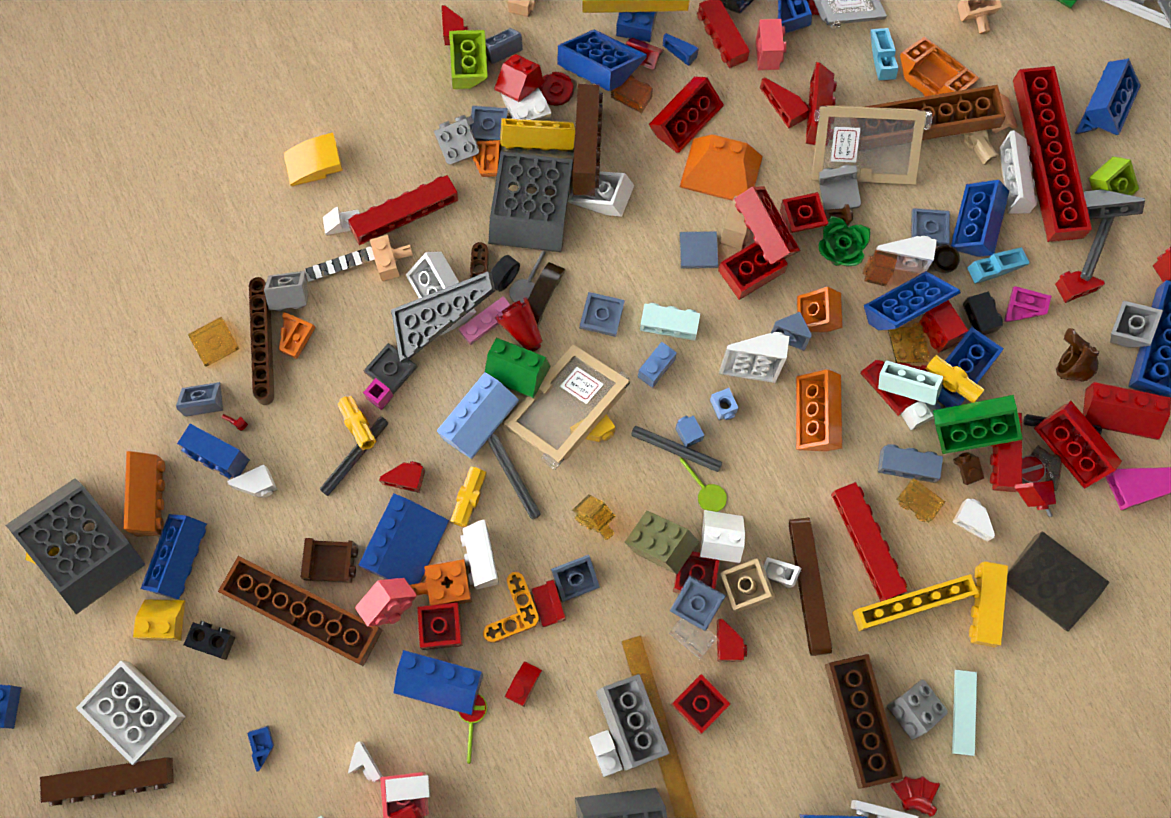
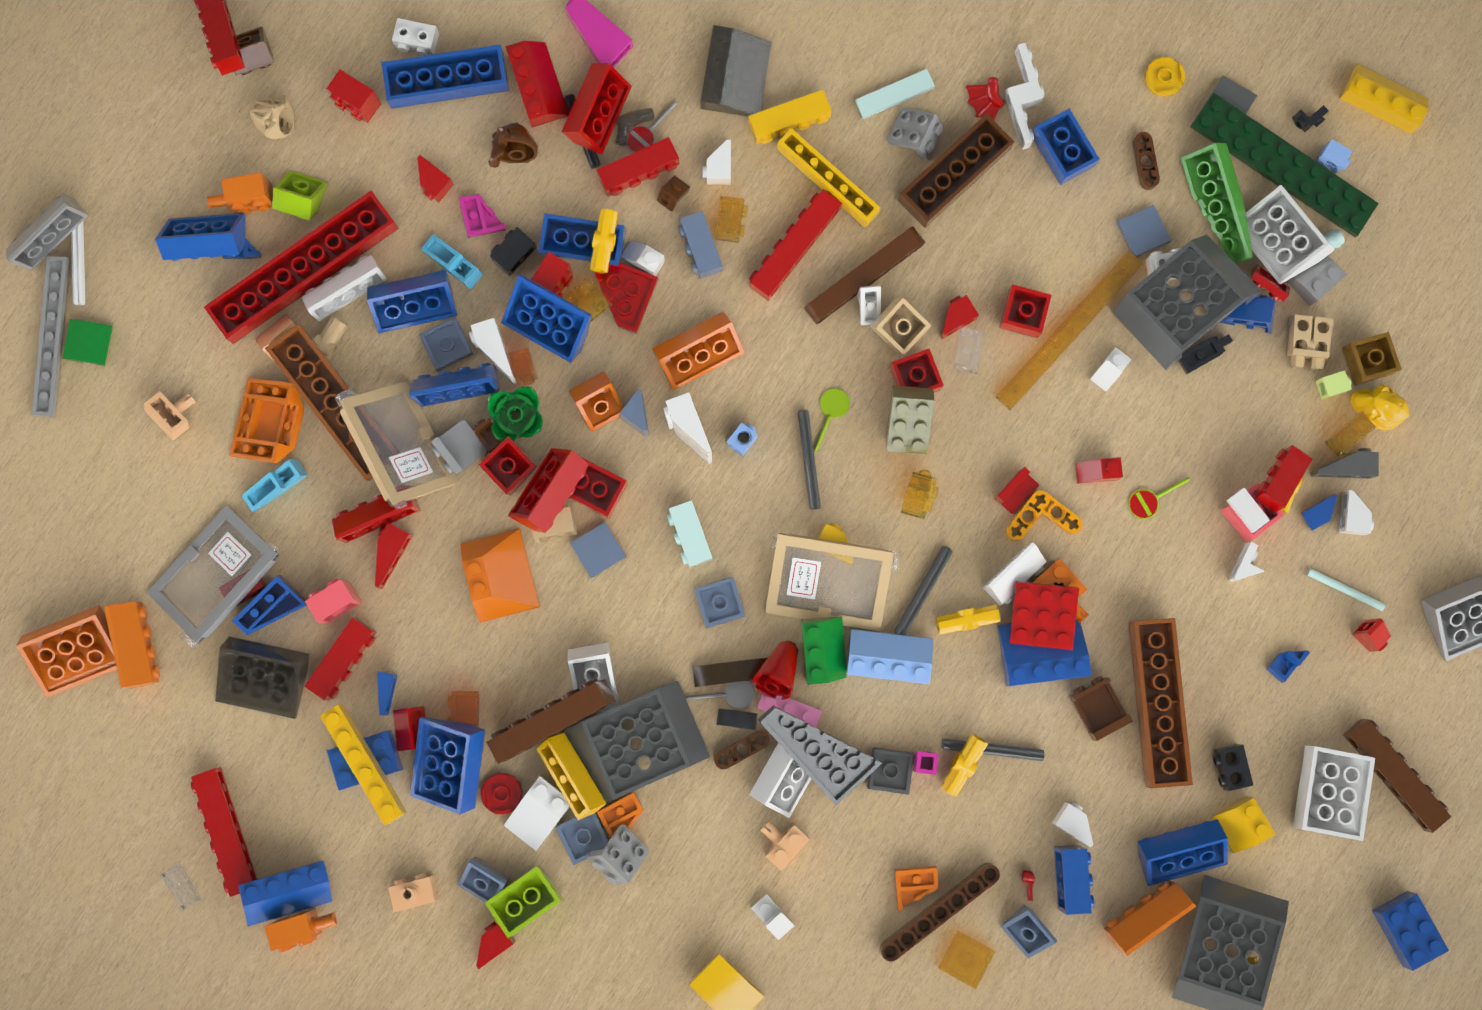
camera: 125 degrees left, 10 degrees up
light grey slope [264,271,308,311] -> none
sticker [305,246,375,282] -> none
red brick [348,175,458,246] -> none
coral brick [355,578,417,626] -> none
red slope [379,461,425,493] -> none
blue slope [393,650,483,715] -> none
red brick [417,603,463,650] -> none
red slope [495,54,544,102] -> none
sand blue slope [551,555,600,602] -> none
light grey slope [596,674,669,771] -> none
medium blue brick [638,342,677,388] -> none
red slope [649,76,724,153] -> none
sand blue tile [670,575,726,631] -> none
medium blue brick [675,415,704,447] -> none
white slope [700,510,745,563] -> none
light aqua brick [878,360,943,405] -> none
dark brown hair [931,245,960,273] -> none
green brick [933,395,1023,454] -> none
red slope [1015,481,1056,510] -> none
dark grey axle [1080,217,1115,281] -> none
dark grey slope [1083,189,1145,220] -> none
light grey slope [1110,300,1163,348] -> none
none -> orange brick [207,172,273,215]
none -> blue slope [409,363,500,407]
none -> red plate [1010,581,1079,650]

